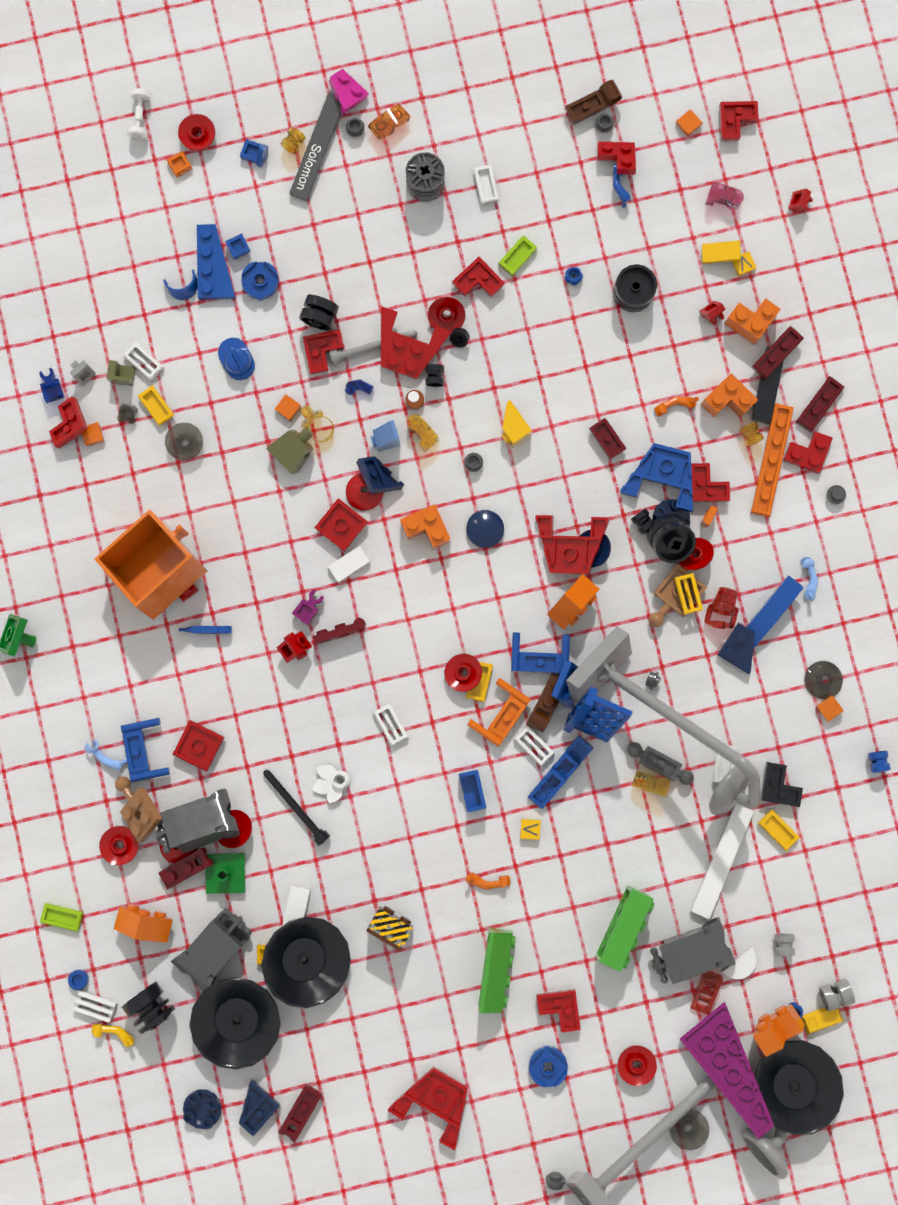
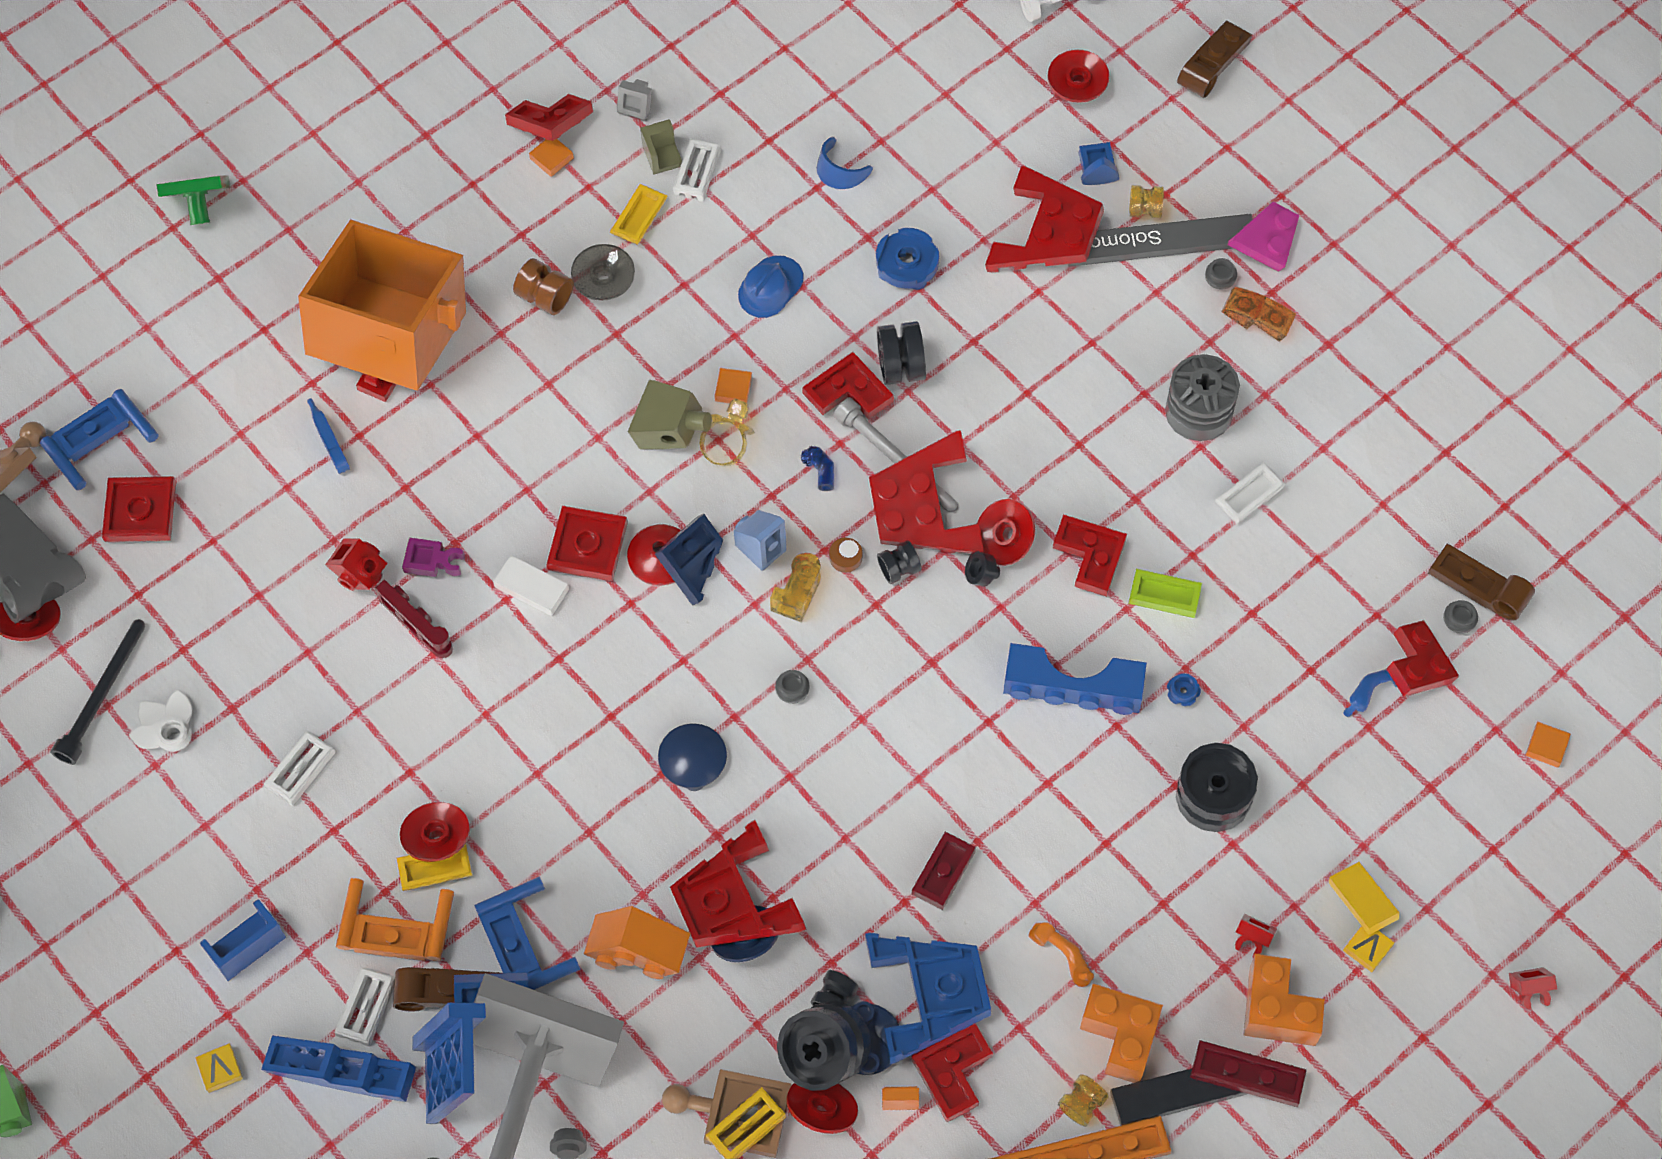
camera: 65 degrees right, 20 degrees down
clear blue plate [39,368,65,403] -> none
light blue piece [84,740,128,770] -> none
clear smoke plate [117,404,138,424] -> none
orange tile [166,151,193,178] -> none
blue wing [197,224,236,300] -> none
blue plate [225,233,251,260] -> none
orange brick [400,504,451,549] -> none
orange piece [466,873,511,890] -> none
yellow slope [501,400,532,447] -> none
clear pink leg [705,181,744,210] -> none
red plate [719,101,759,141] -> none
none -> dark orange wheel [513,258,574,316]
none -> red wing [985,166,1104,273]
none -> blue arch [1003,643,1147,715]
none -> reddish brown plate [1177,20,1252,98]

